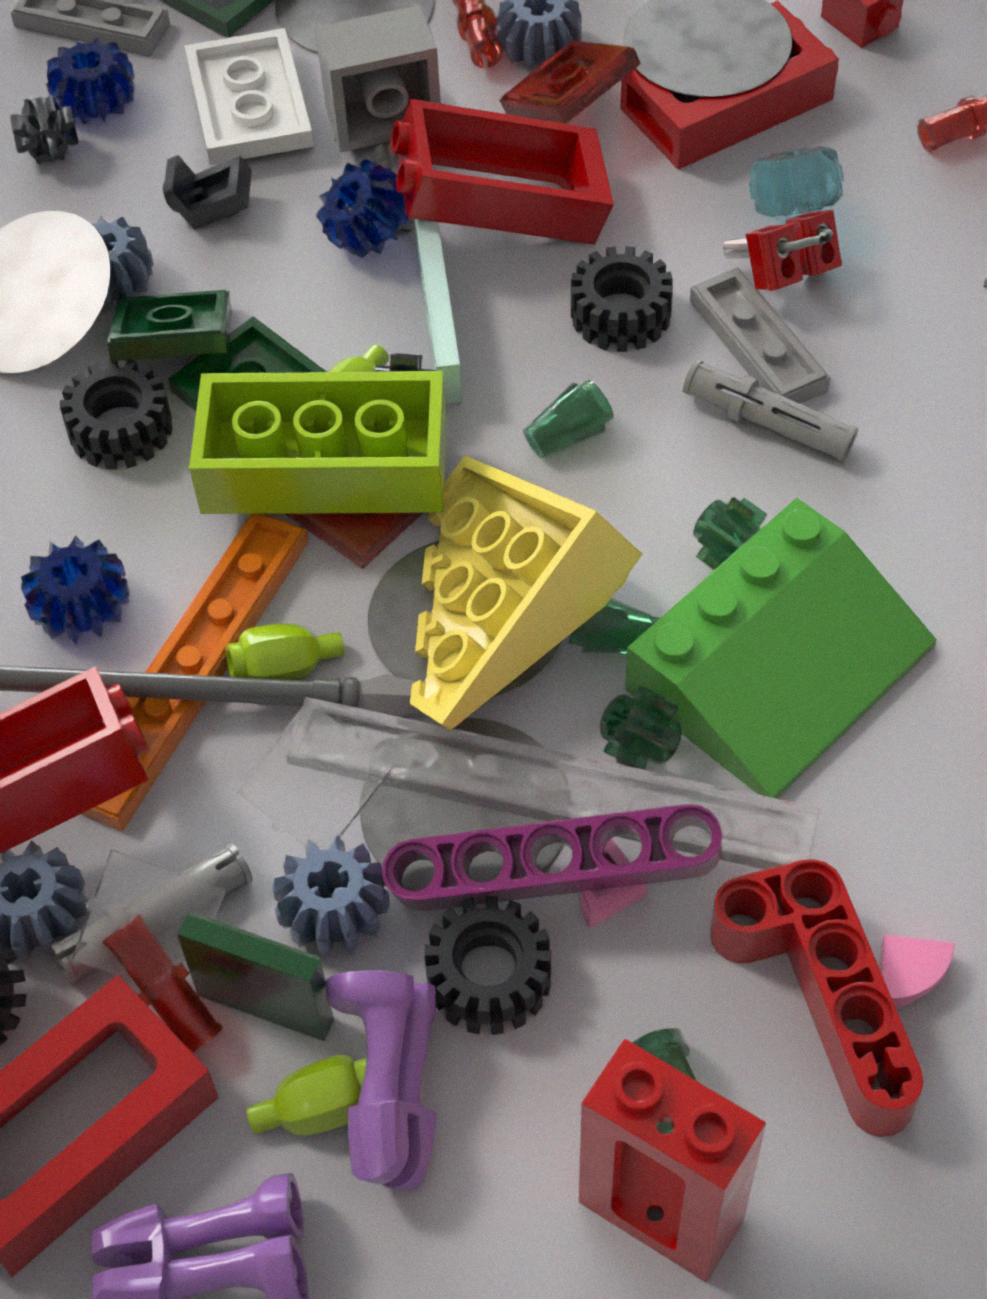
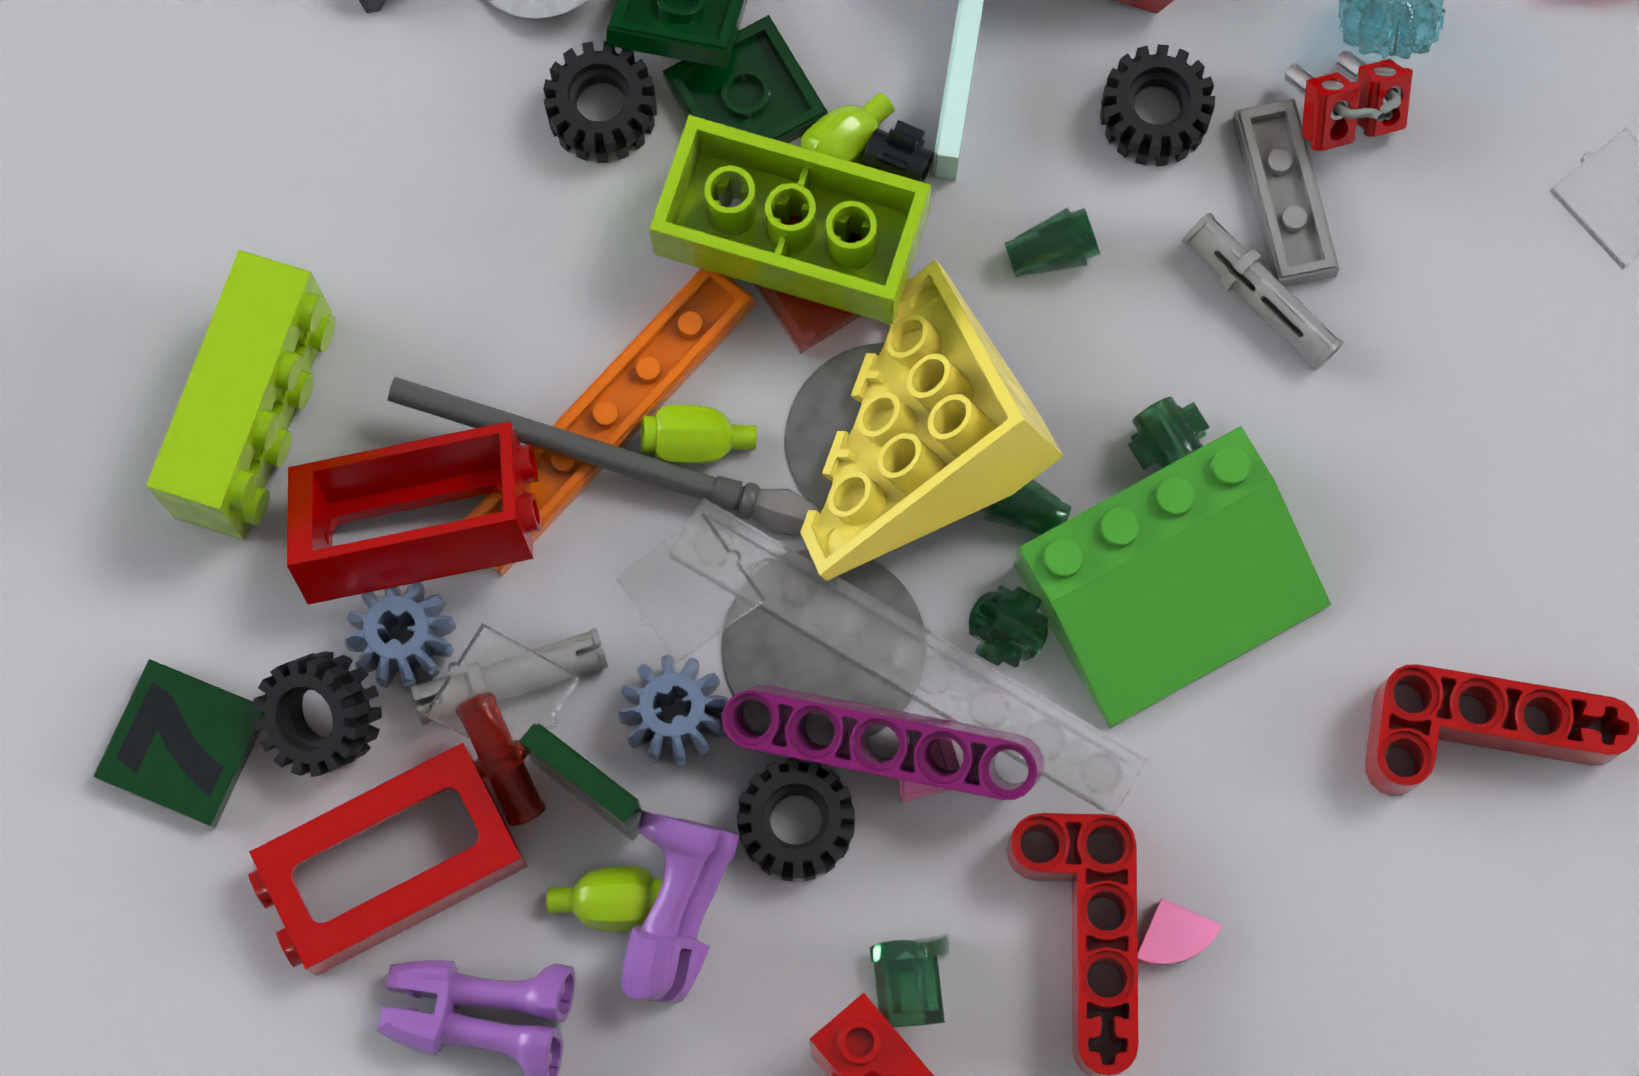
camera: 15 degrees right, 20 degrees up
clear blue gear [21,535,130,644] -> none

